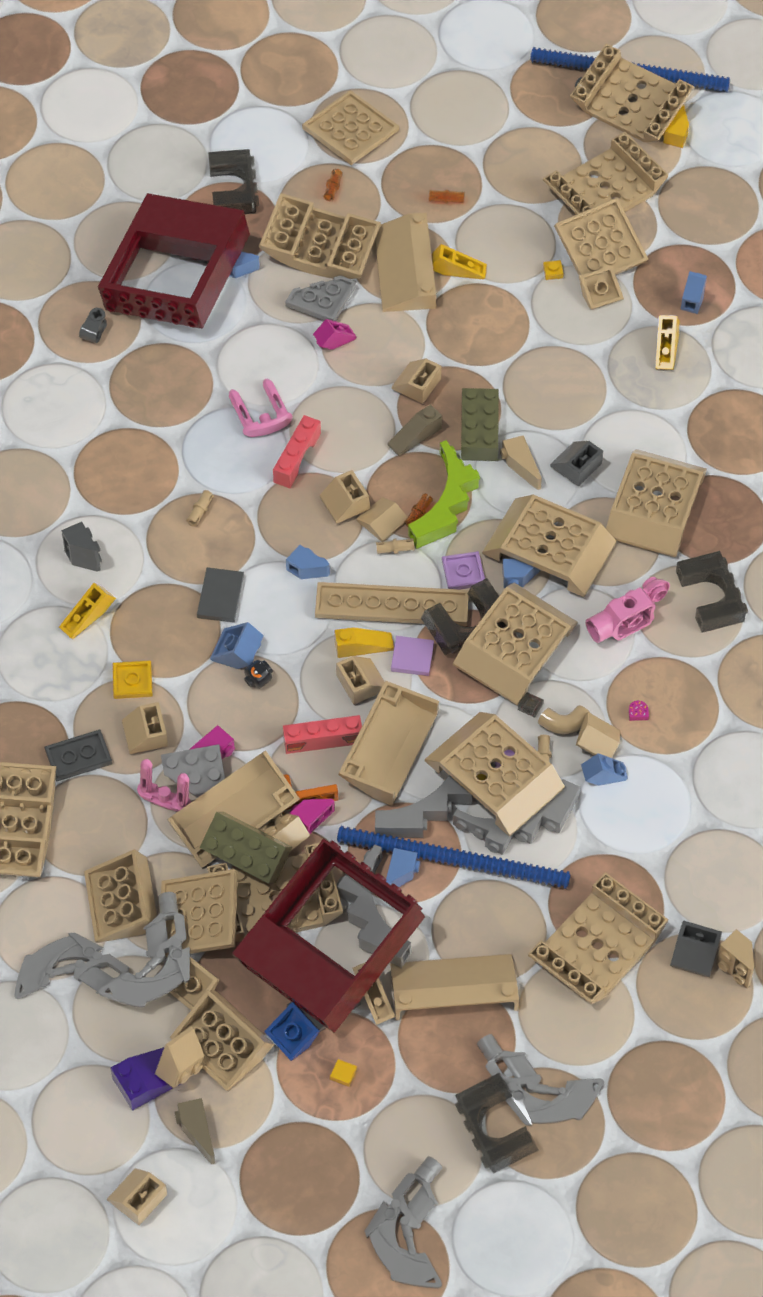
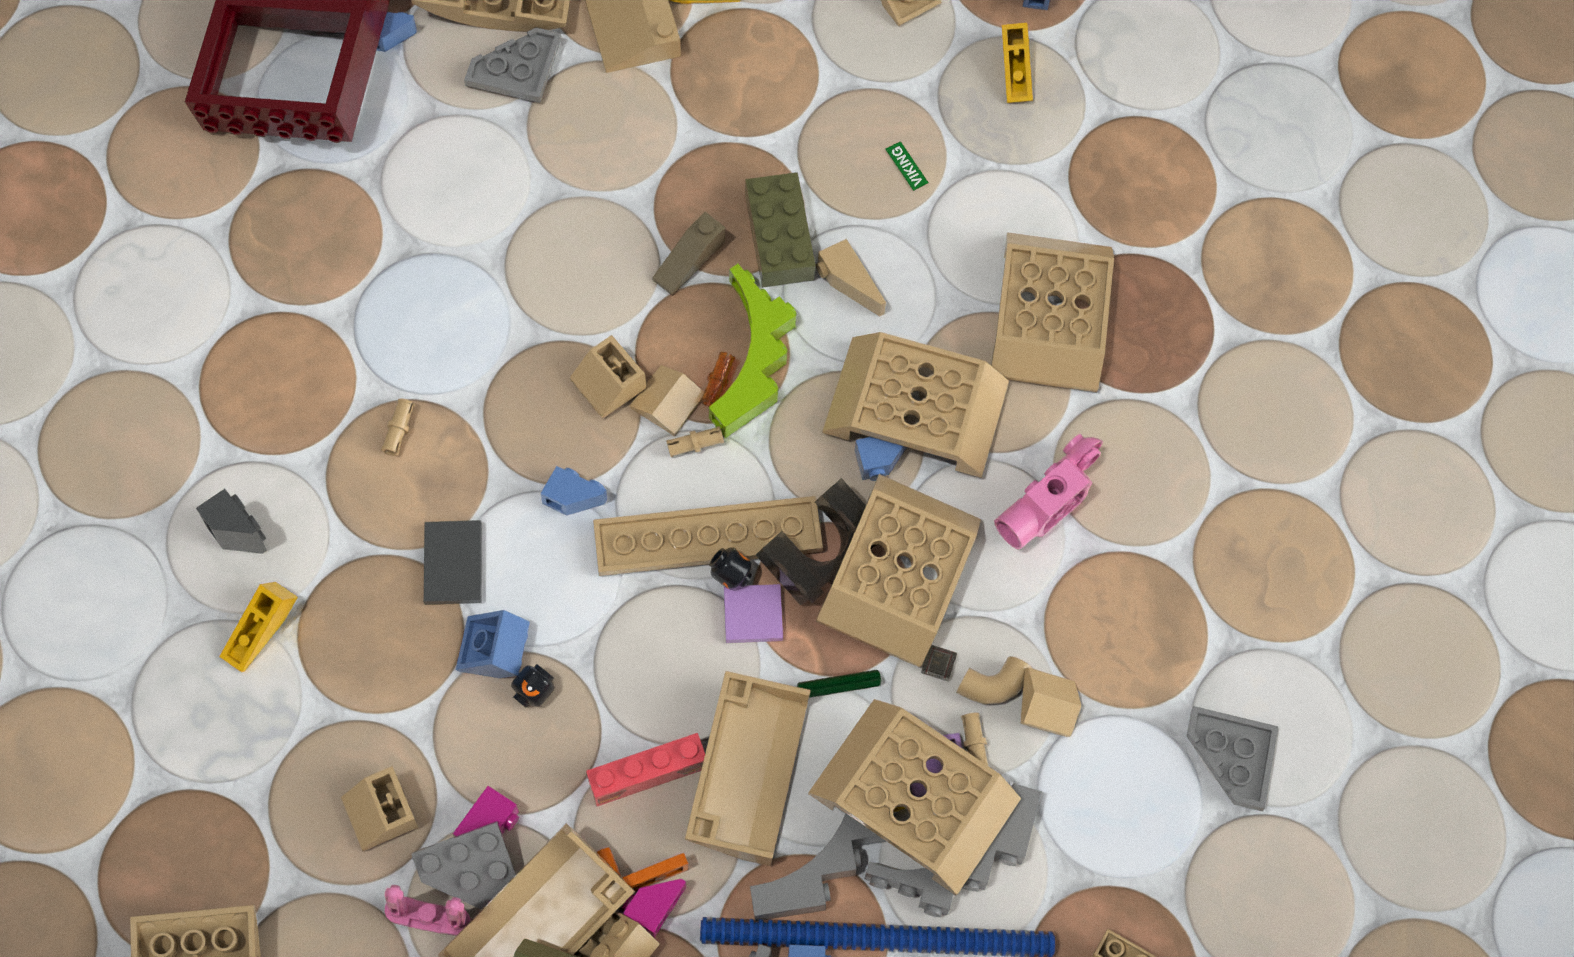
camera: 15 degrees left, 10 degrees up
dark grey tile [44,729,112,782] -> none
dark grey piece [79,308,107,343] -> none
yellow tile [113,661,152,699] -> none
bright pink piece [229,379,292,437] -> none
coral arch [273,415,321,488] -> none
dark pink slope [313,319,357,350] -> none
yellow slope [334,627,394,658] -> none
tan slope [336,656,385,704] -> none
tan slope [391,358,442,404] -> none
lavender tile [442,551,486,590] -> none
dark grey slope [550,441,603,486] -> none
medium blue slope [581,753,628,786] -> none
dark pink tile [628,700,649,721] -> none
clear smoke arch [676,551,748,633] -> none
none -> black head [709,547,752,589]
none -> dark green axle [797,670,881,698]
none -> green sticker [886,141,929,191]
none -> light grey plate [1186,706,1278,811]

